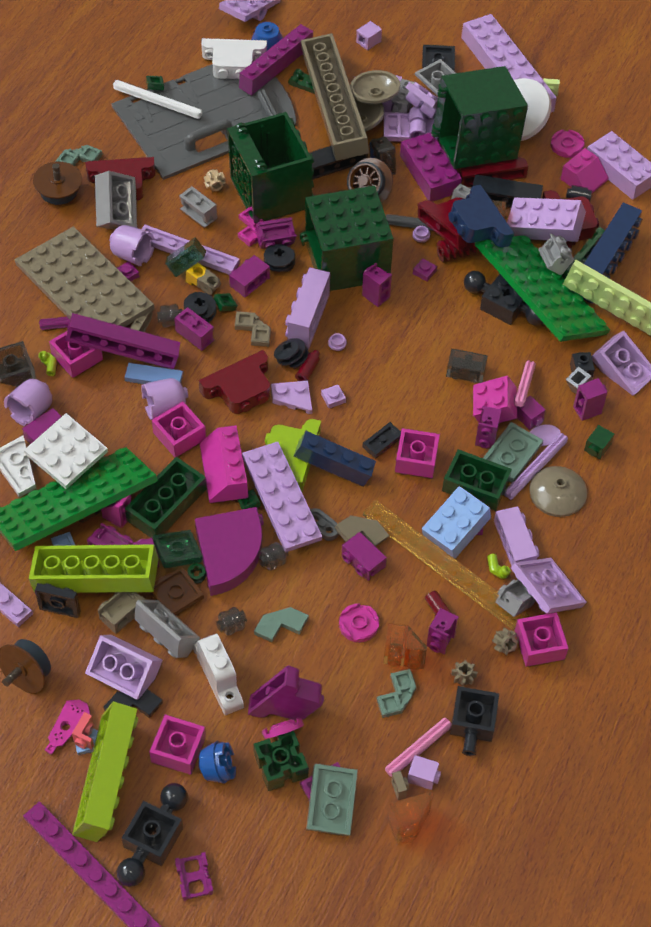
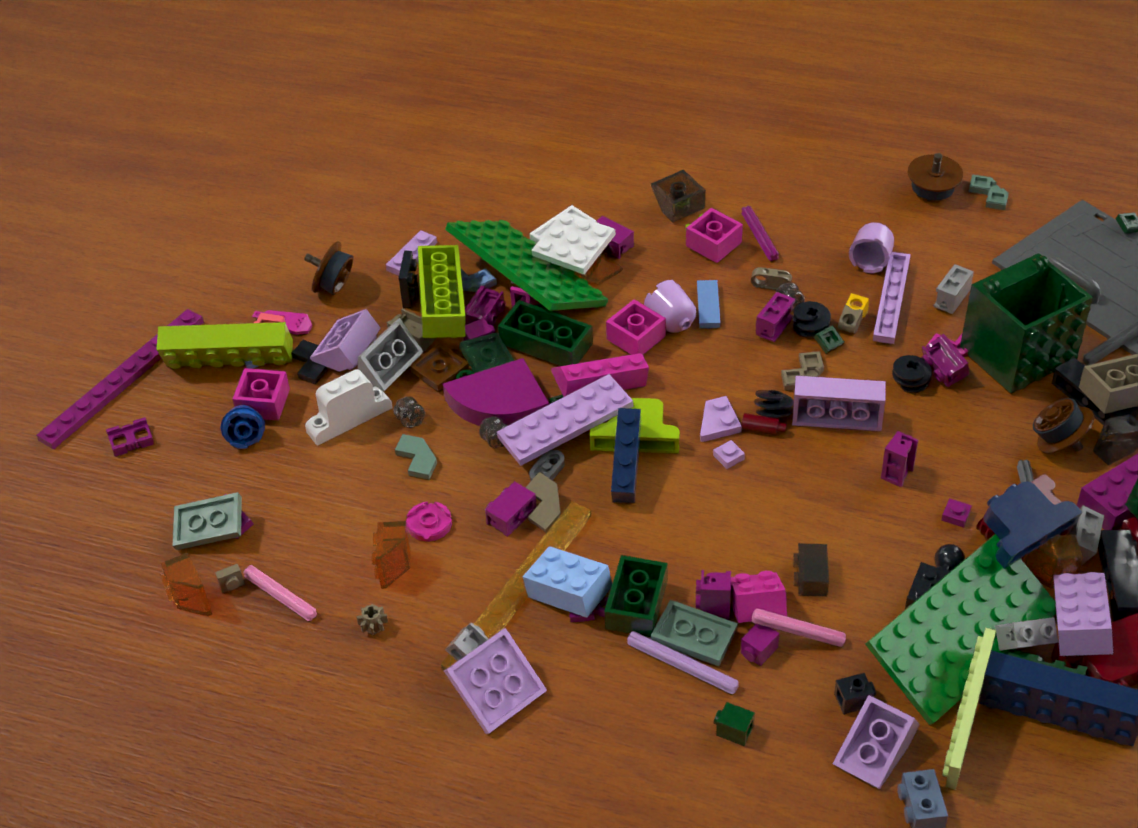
camera: 85 degrees right, 10 degrees down
lavender cylinder [4,379,52,426] -> none
dark tan plate [14,226,155,327] -> none
magenta brick [65,313,180,369] -> none
dark red brick [85,157,156,201] -> none
light grey slope [95,171,137,229] -> none
white axle [113,80,202,119] -> none
magenta plate [117,261,139,281] -> none
black brick [117,783,188,887] -> none
clear green brick [165,237,206,277] -> none
dark red brick [198,350,270,414] -> none
magenta brick [229,255,270,297] -> none
magenta brick [248,665,324,720] -> none
dark green brick [253,730,309,792] -> none
dark pink tile [262,717,304,739] -> none
dark green piece [299,185,394,291] -> none
lavender plate [328,333,347,351] -> none
black plate [362,422,401,459] -> none
sand green tile [376,669,416,718] -> none
dark pink brick [395,428,440,478] -> none
lavender brick [407,755,441,790] -> none
dark red cylinder [425,590,451,615] -> none
magenta hinge [426,608,459,655] -> none
black brick [450,686,499,756] -> none
lime arm [487,554,511,579] -> none
dark tan gear [492,627,519,655] -> none
lavender brick [494,506,539,566] -> none
dark pink brick [515,612,568,667] -> none
dark tan dish [529,466,587,517] -> none
lavender sticker [530,425,561,446] -> none
flat silver brick [566,367,593,394] -> none
magenta brick [573,378,608,421] -> none

